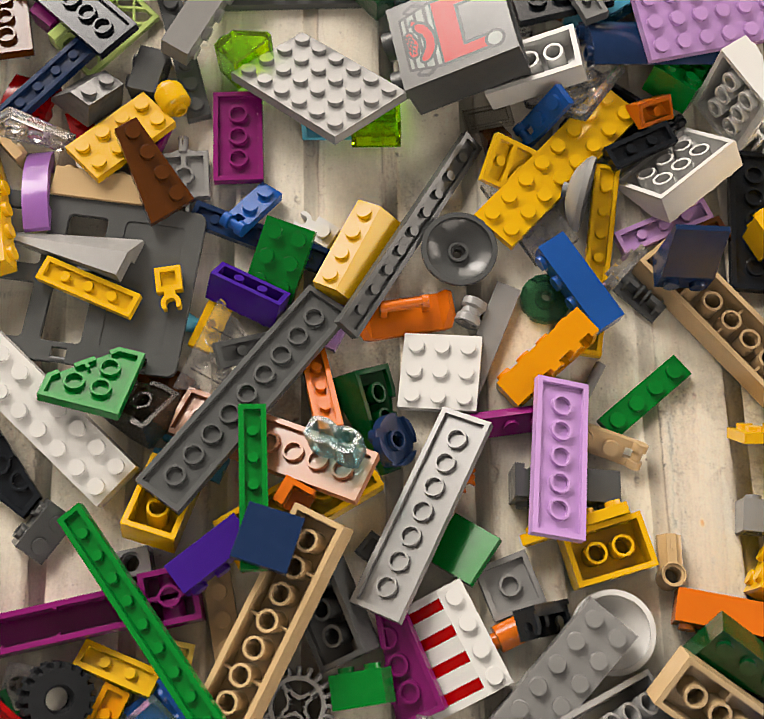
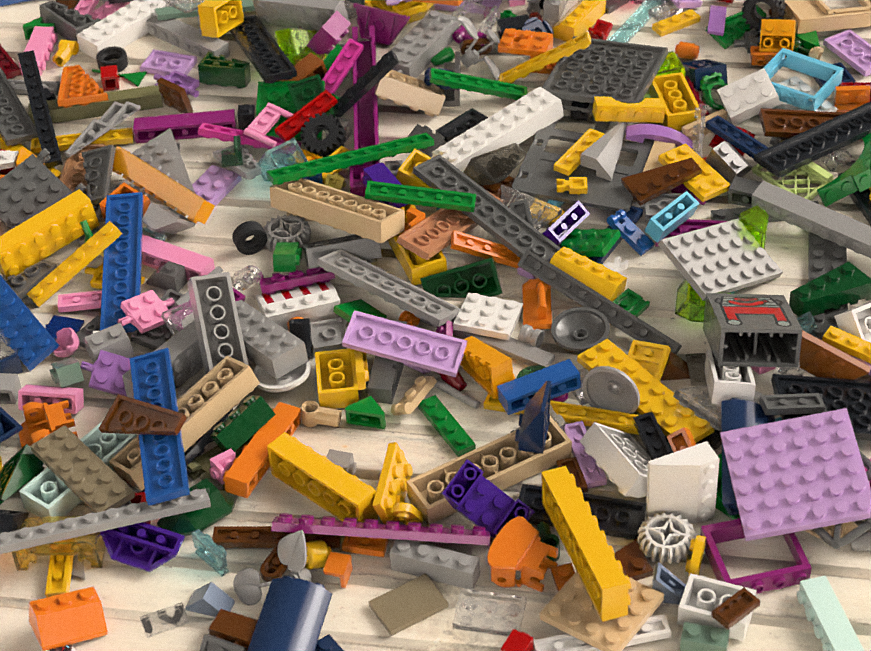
camera: 105 degrees right, 30 degrees down
plate [37,347,145,421] -> none
yellow head [154,80,191,117] -> none
dark blue tile [230,501,305,576] -> none
clear light blue brick [303,416,367,468] -> none
dark blue plate [368,413,417,468] -> none
blue plate [512,84,574,148] -> none
none -> green slope [345,396,386,429]
none -> green plate [613,288,650,317]
none -> medium azure brick [644,191,699,243]

